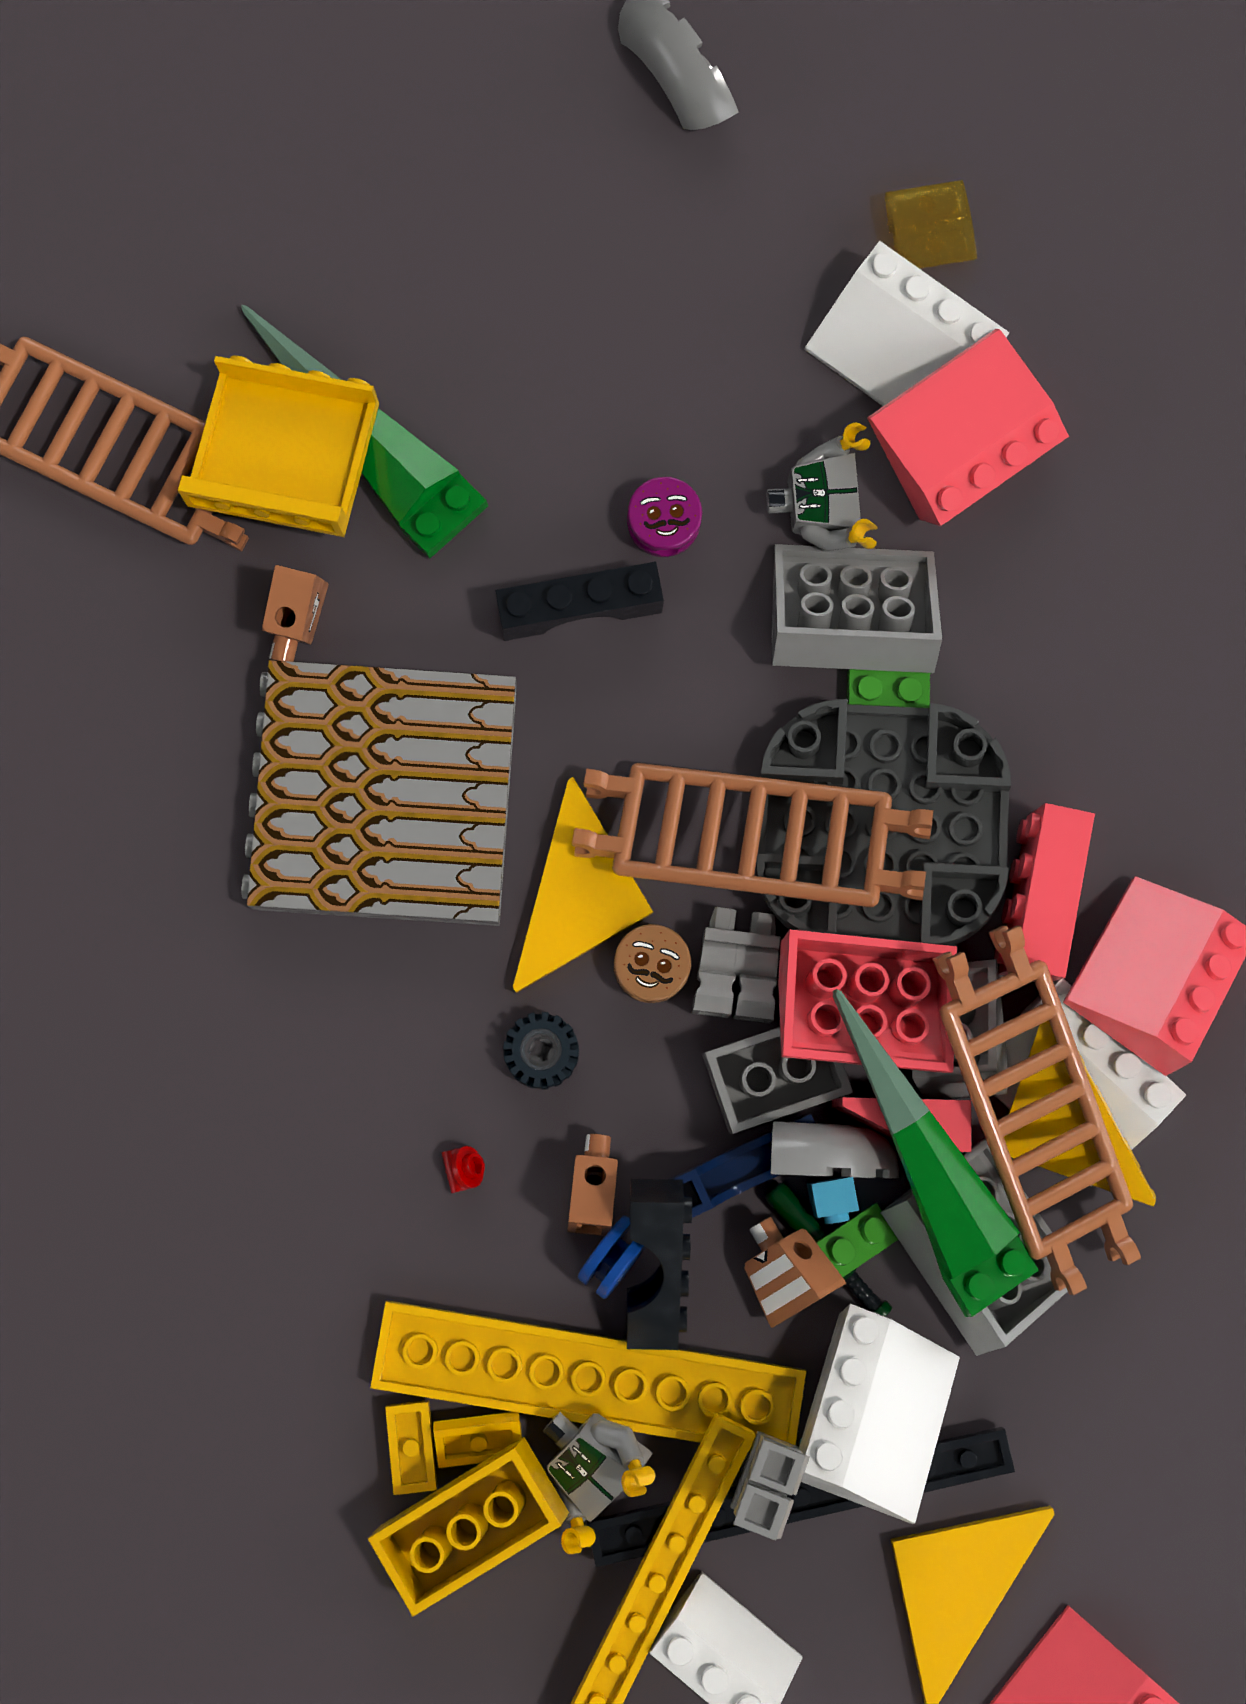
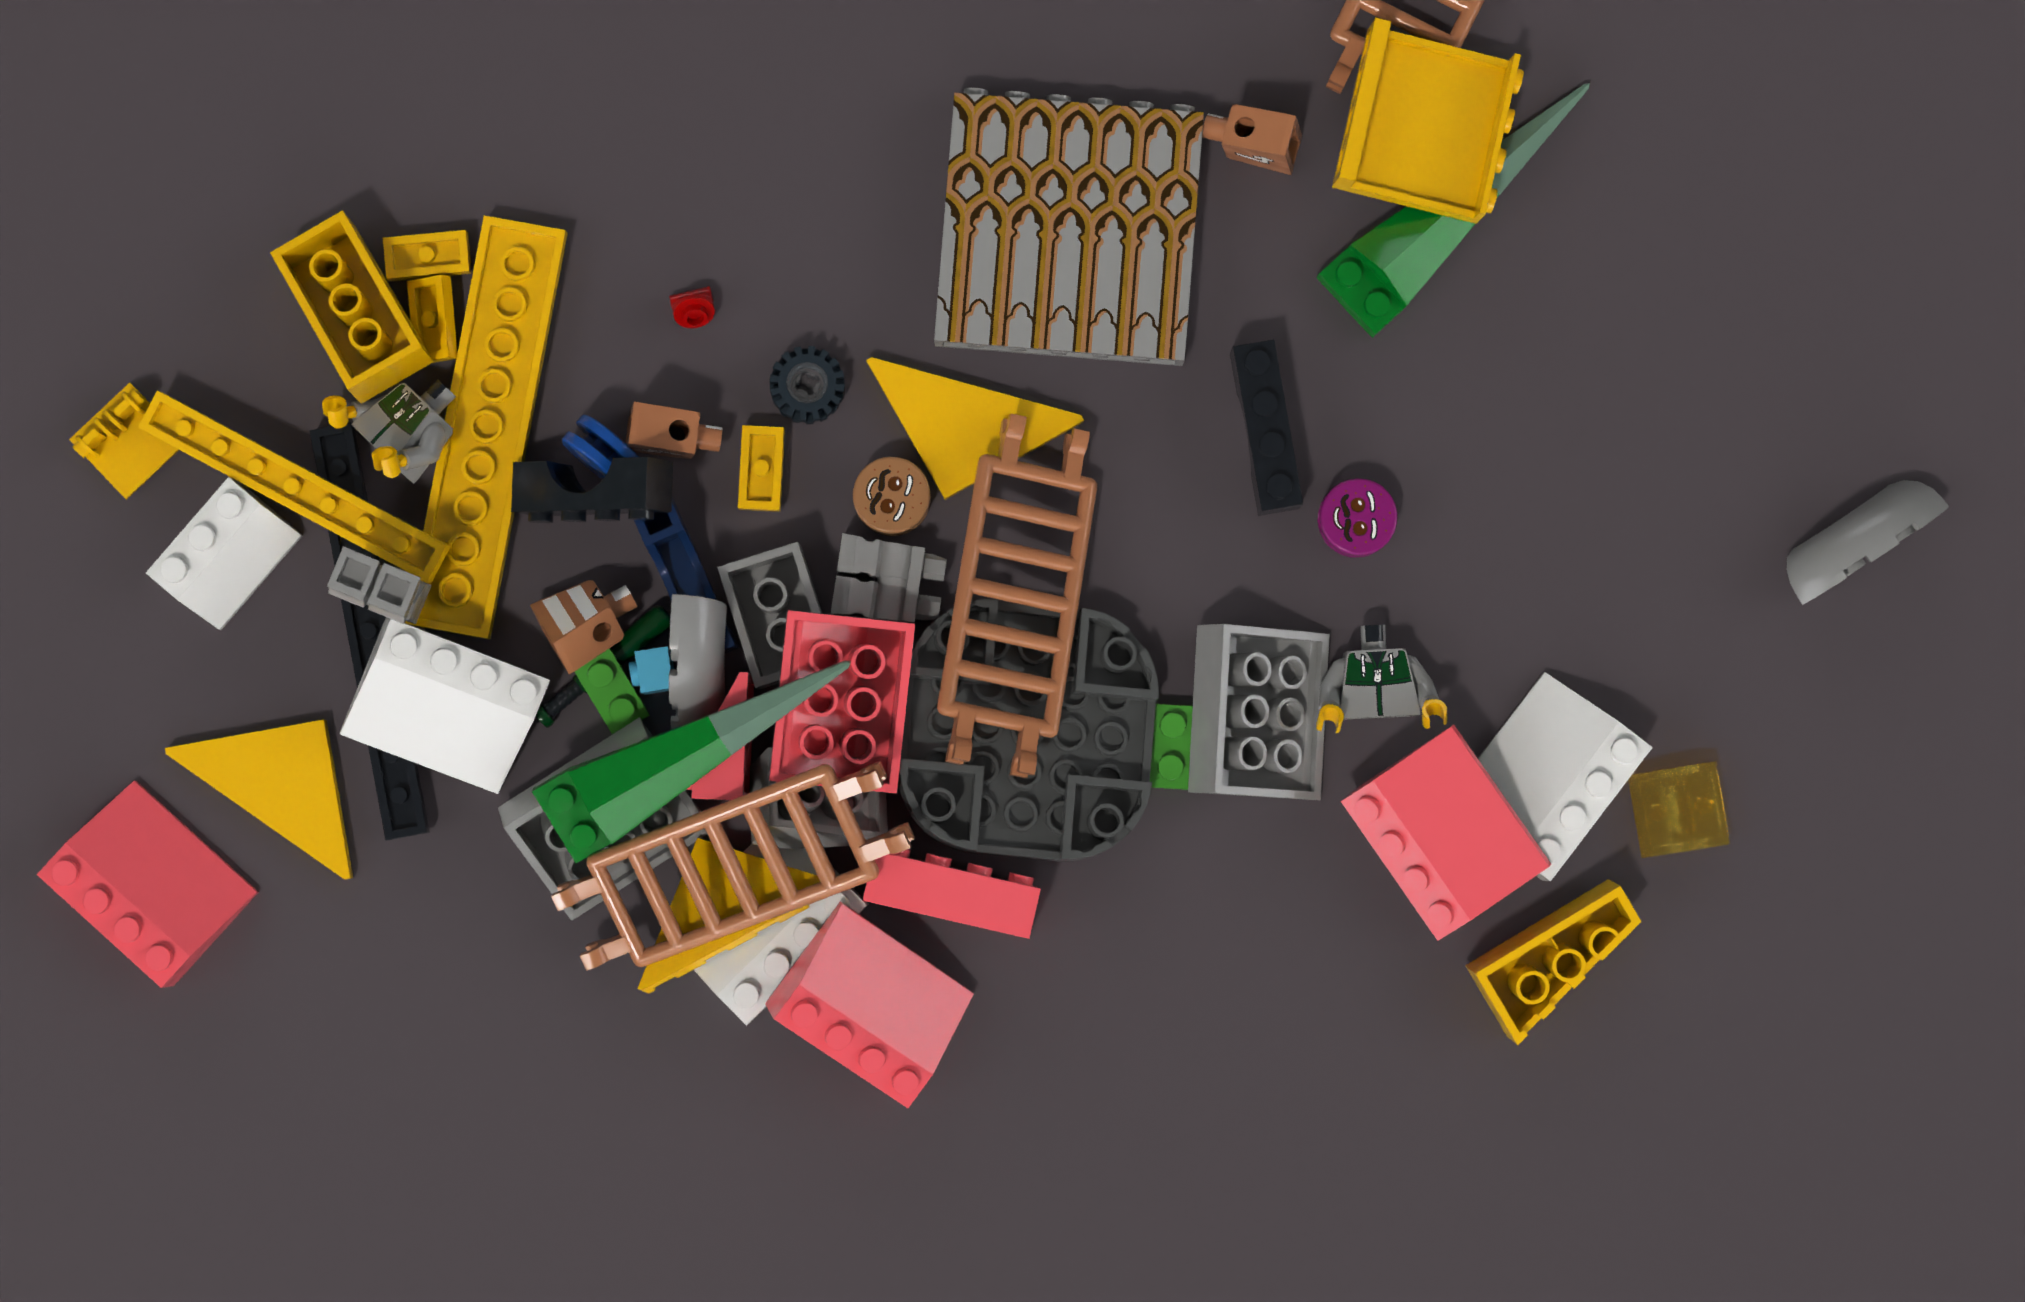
camera: 100 degrees right, 5 degrees up
none -> yellow plate [738,425,785,512]
none -> yellow wedge [1465,879,1641,1045]

